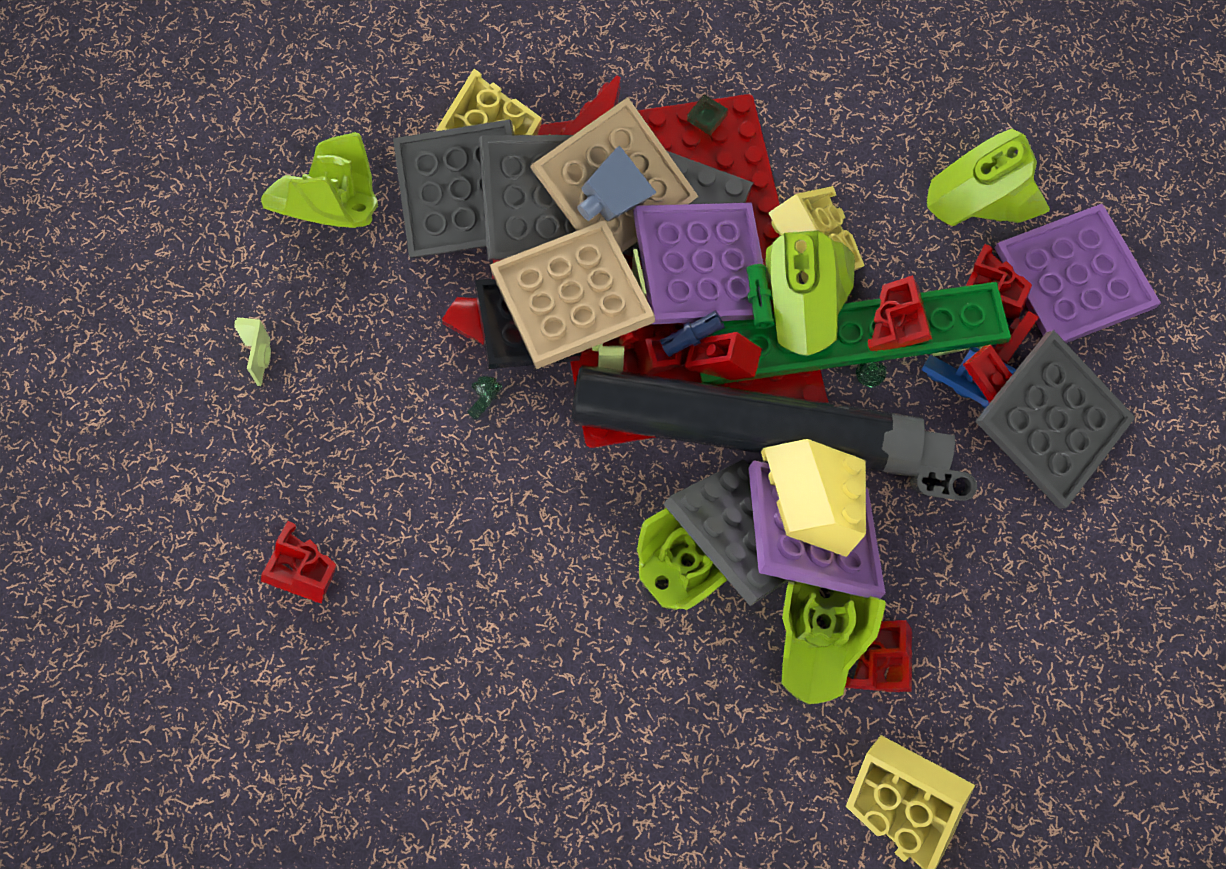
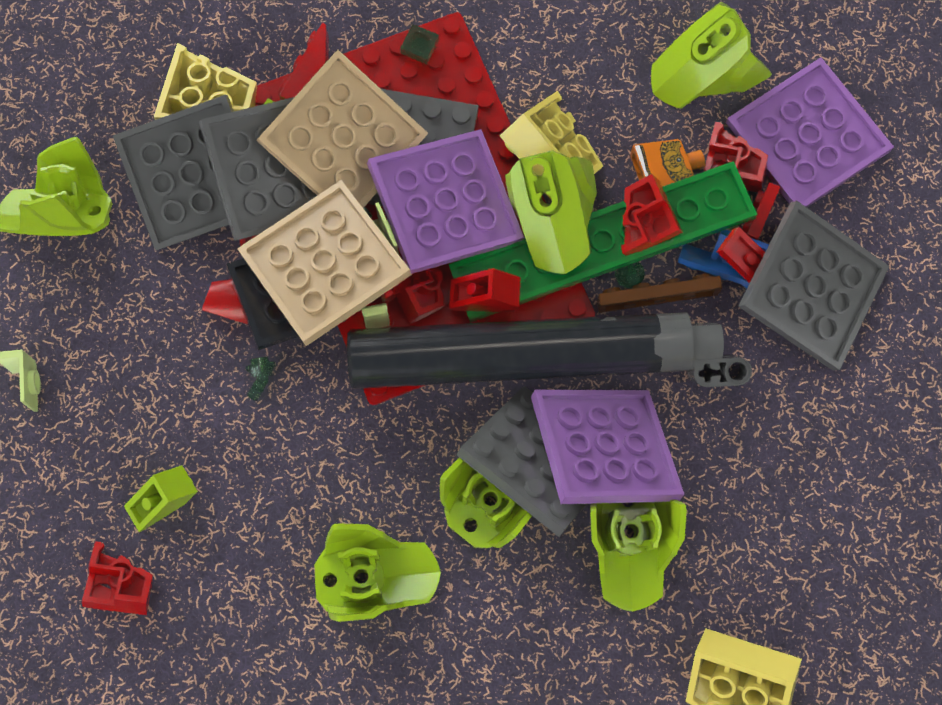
camera: 10 degrees left, 5 degrees up
sand blue torso [577,145,656,222] -> none
dark blue pin [660,310,725,357] -> none
green pin [746,264,774,329] -> none
light yellow wedge [761,439,866,557] -> none
red slope [845,620,912,692] -> none
none -> lime slope [124,465,198,532]
none -> lime piece [314,523,441,622]
none -> reddish brown plate [597,274,722,313]
none -> torso [630,139,705,187]

